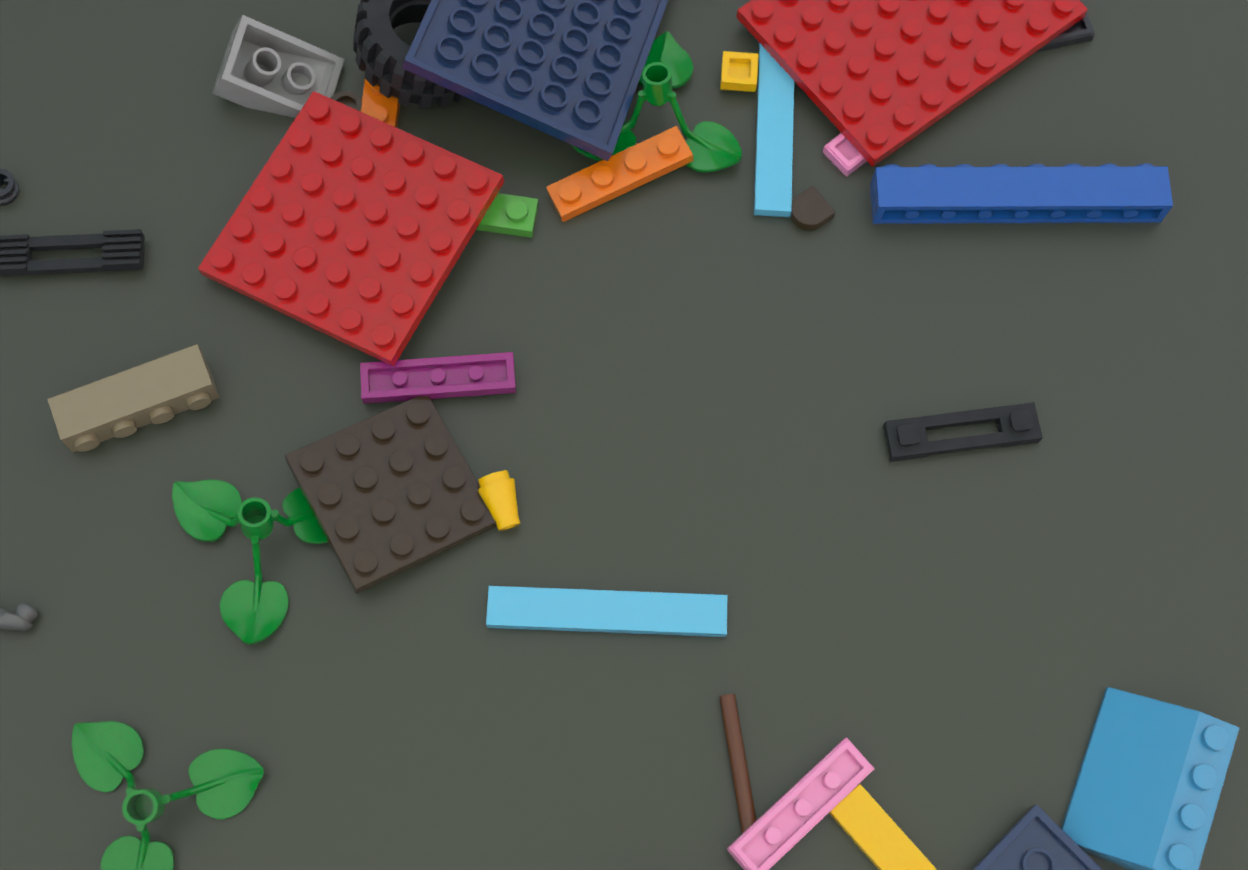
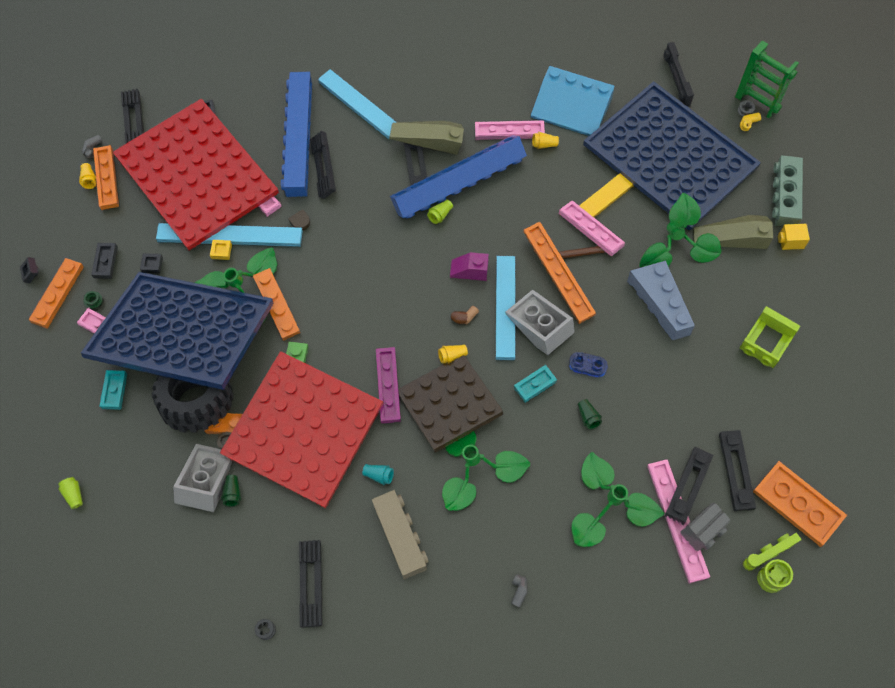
camera: 85 degrees left, 5 degrees down
none -> dark green cone [221,475,241,507]
none -> black container [310,131,336,199]
none -> medium azure tile [318,69,396,140]
none -> teal cone [362,464,394,485]
none -> olive wedge [389,121,464,155]
none -> blue brick [390,135,527,219]
none -> lime cone [427,200,453,224]
none -> magenta slope [450,252,489,281]
none -> arm [451,306,479,324]
none -> bright pink tile [475,121,545,140]
none -> light grey slope [505,290,575,355]
none -> teal plate [514,365,557,403]
none -> orange plate [524,222,596,324]
none -> yellow cone [532,131,559,149]
none -> clear blue plate [569,352,608,377]
none -> dark green cone [578,399,602,430]

